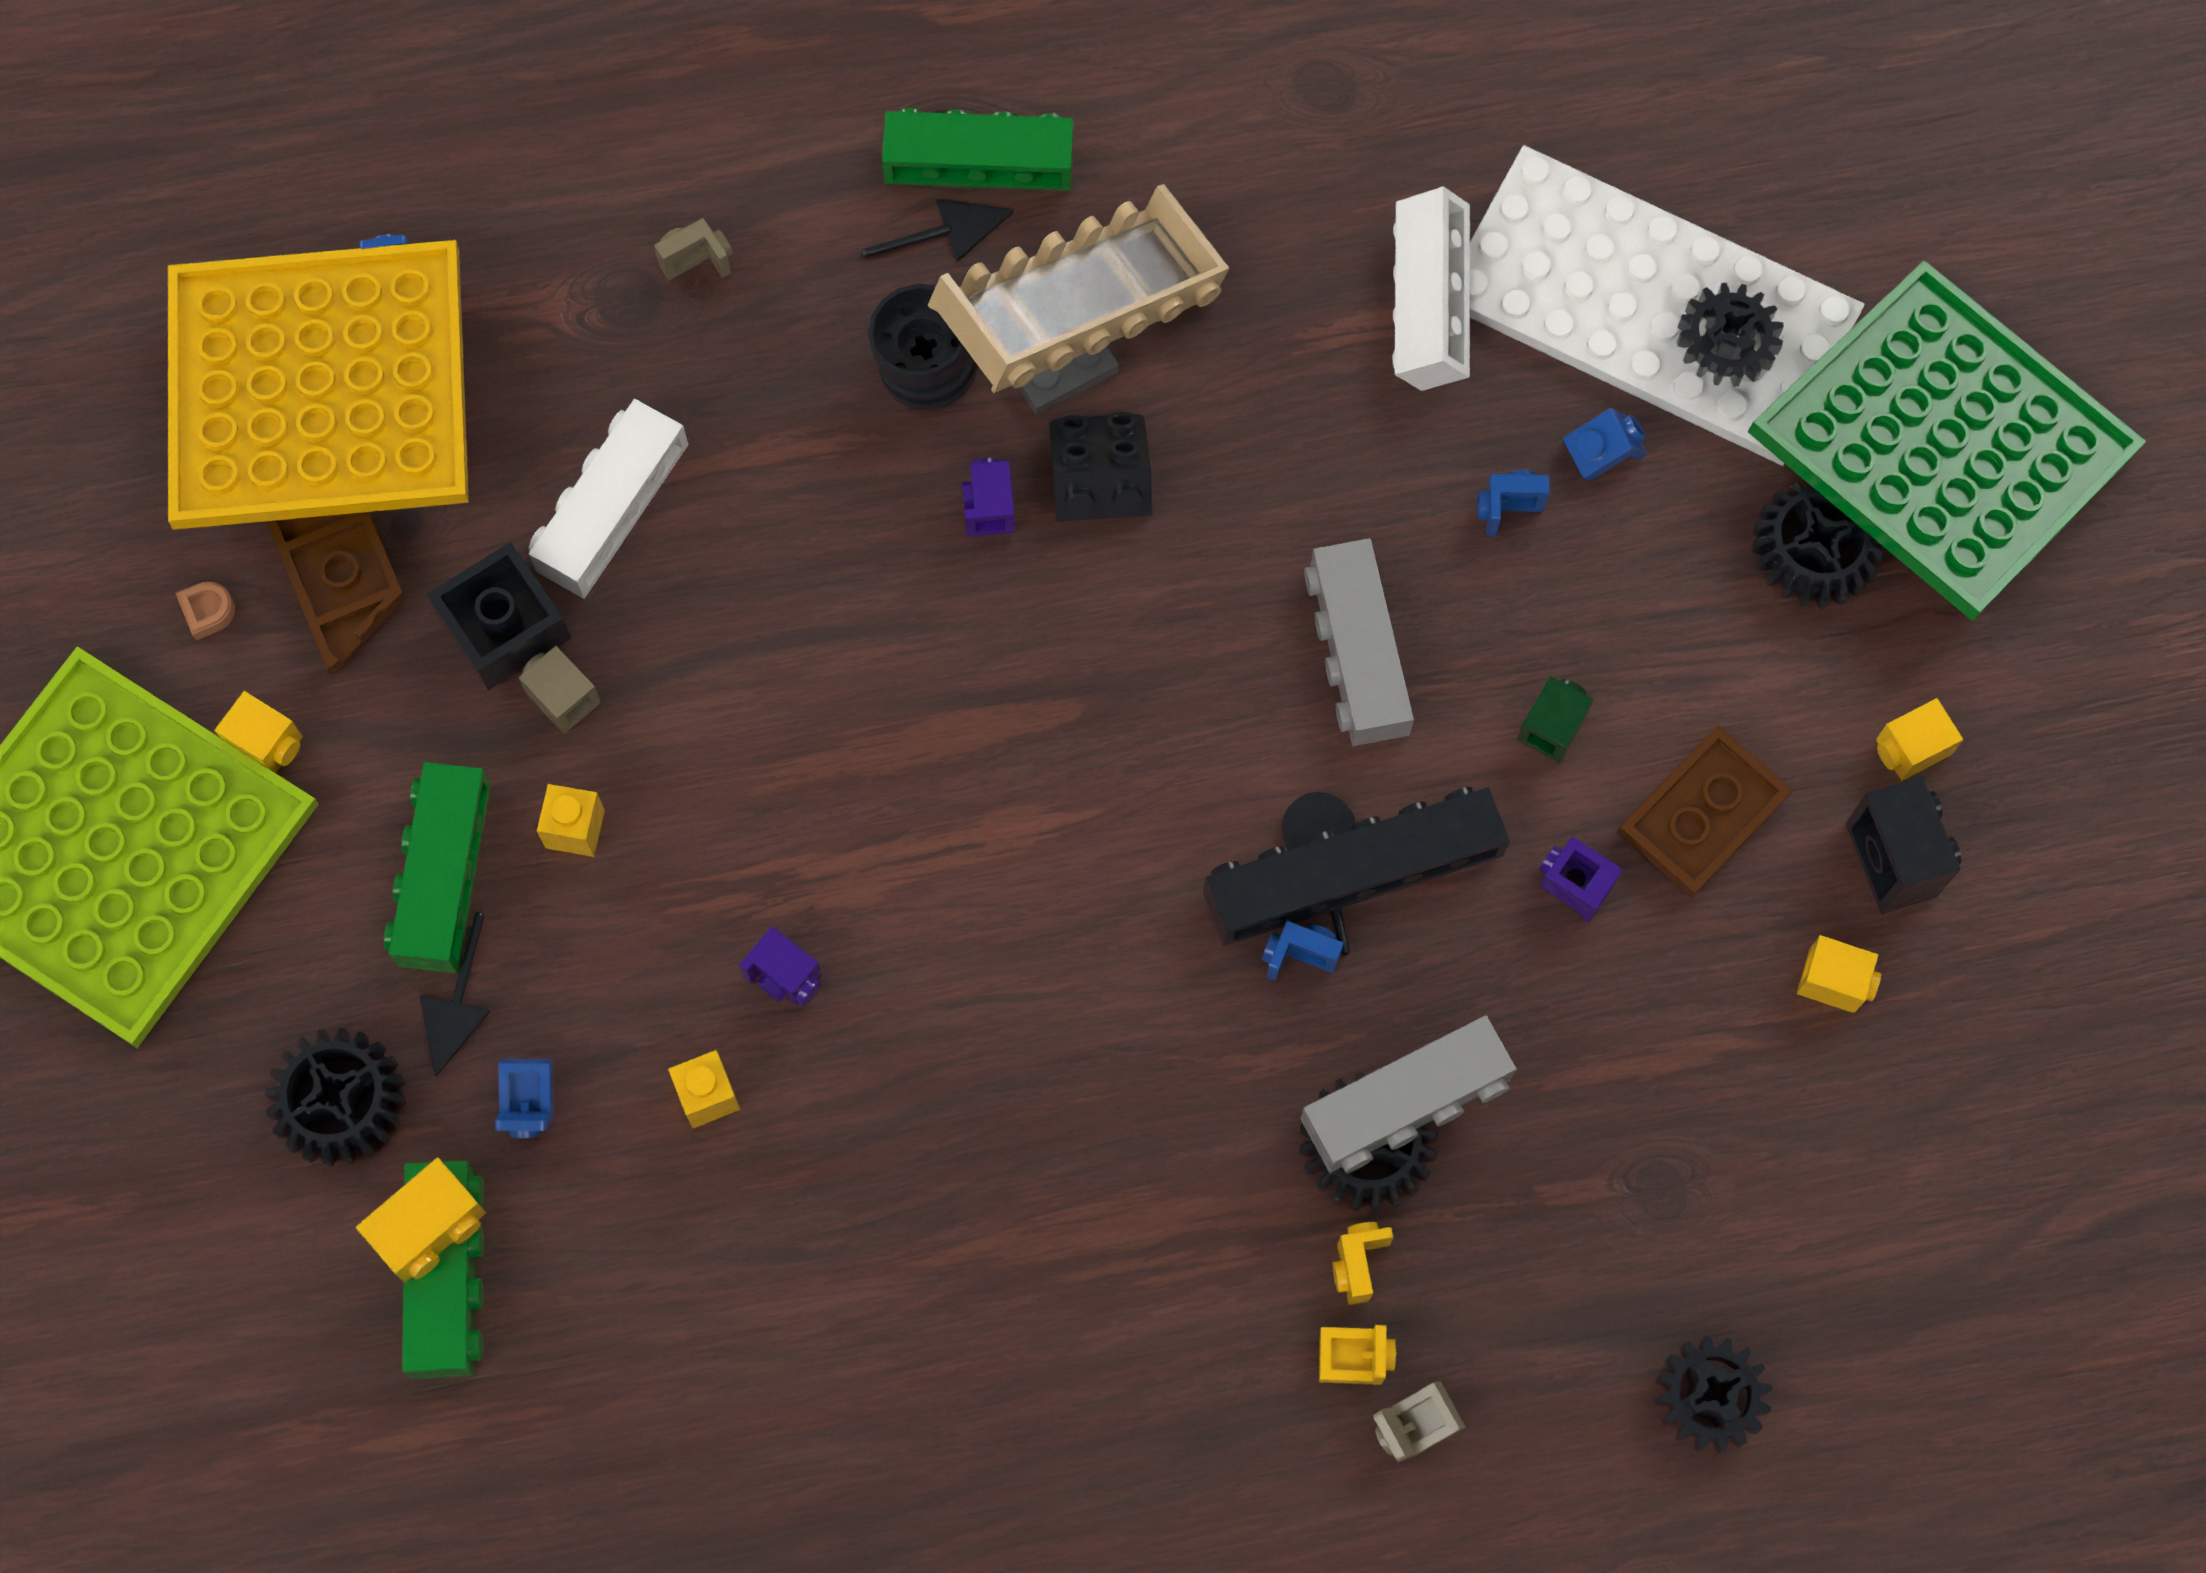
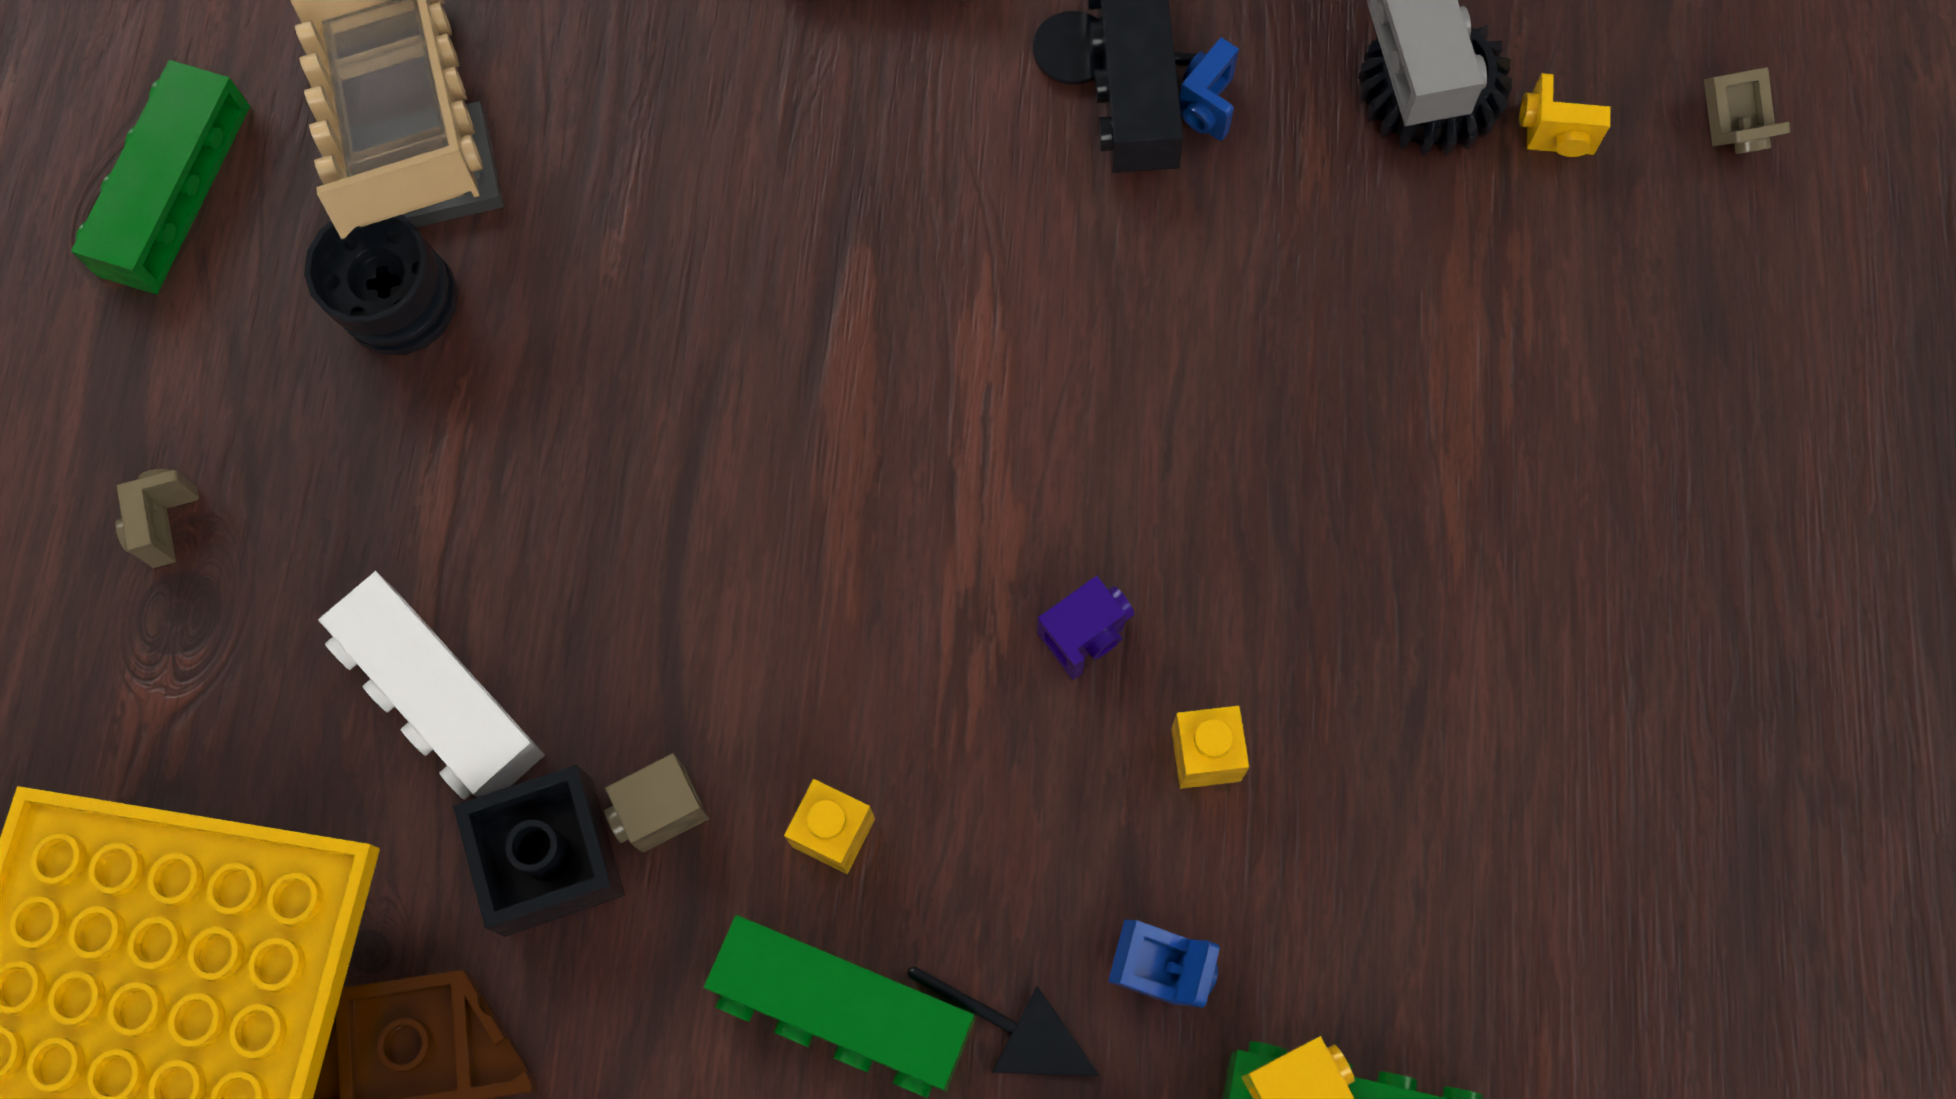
camera: 70 degrees left, 0 degrees up
black piece [861,199,1014,262] -> none
dark purple brick [962,457,1015,537] -> none
black bracket [1049,412,1152,522] -> none
yellow bracket [1319,1325,1396,1385] -> none

